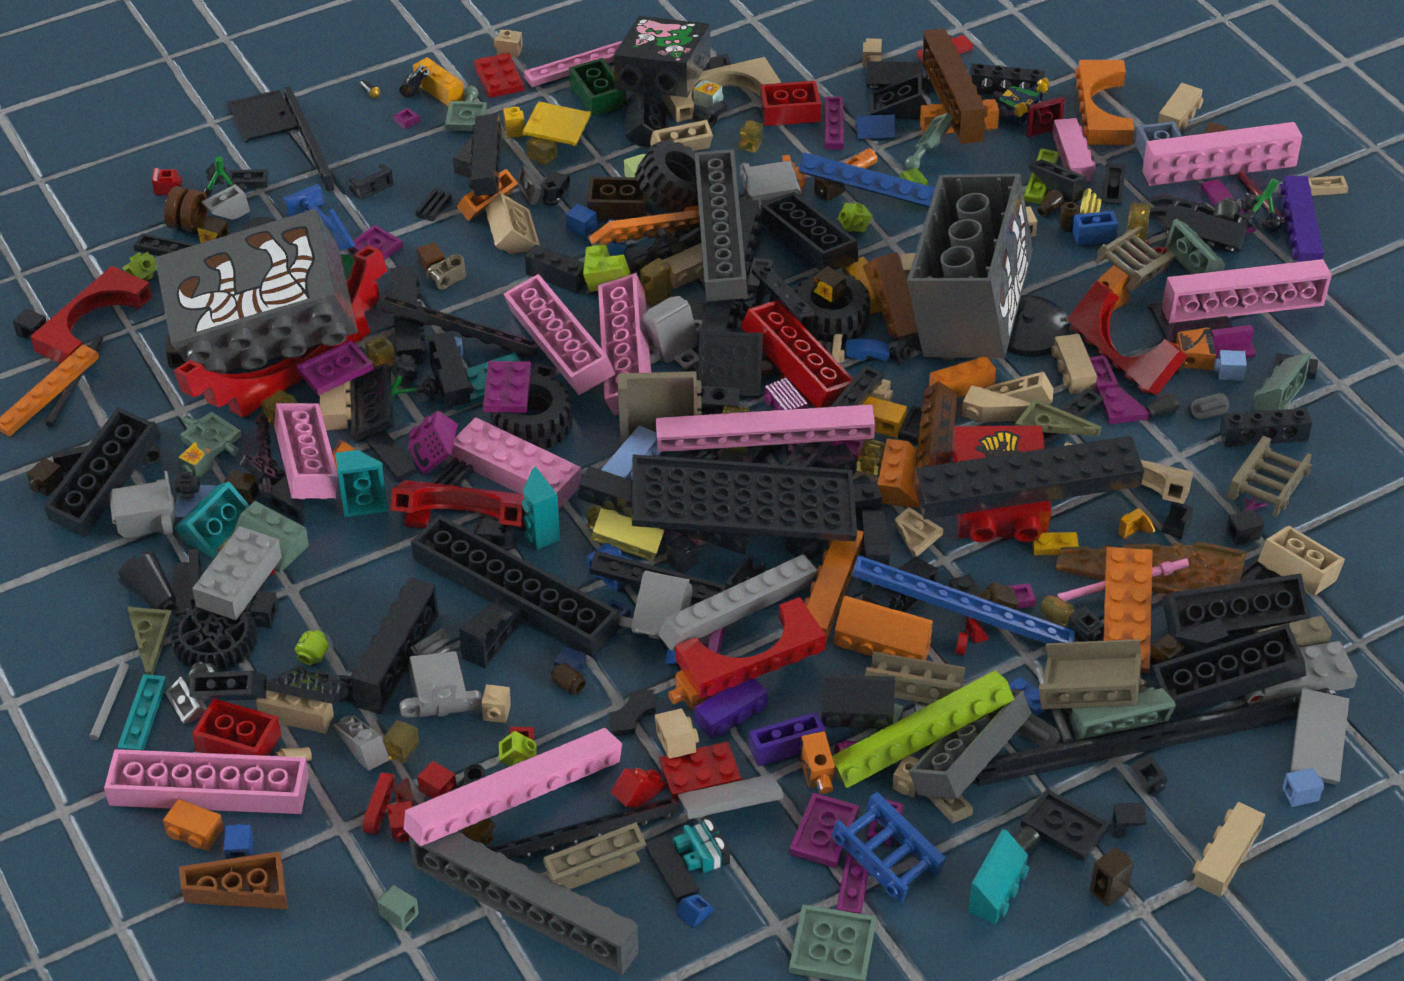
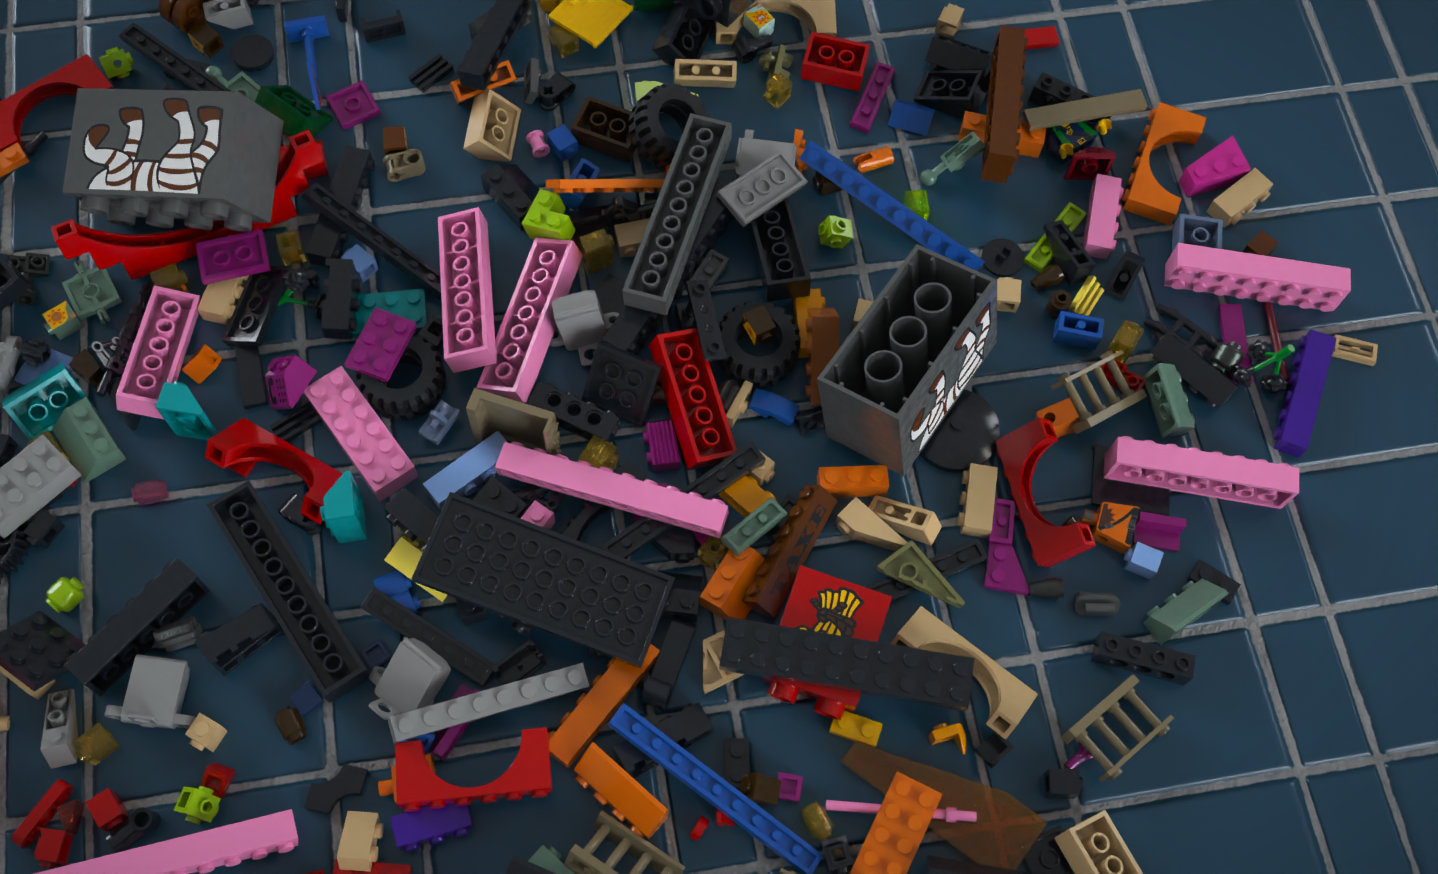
camera: 15 degrees right, 20 degrees up
none -> clear pink brick [131,479,169,506]
none -> sand blue hips [418,400,461,445]
none -> bright pink bush [526,130,550,158]
none -> light grey tile [716,150,808,227]
none -> sand green tile [721,497,787,557]
none -> olive hips [759,44,794,86]
none -> dark tan tile [1023,89,1148,131]
none -> dark pink wedge [1179,136,1251,198]

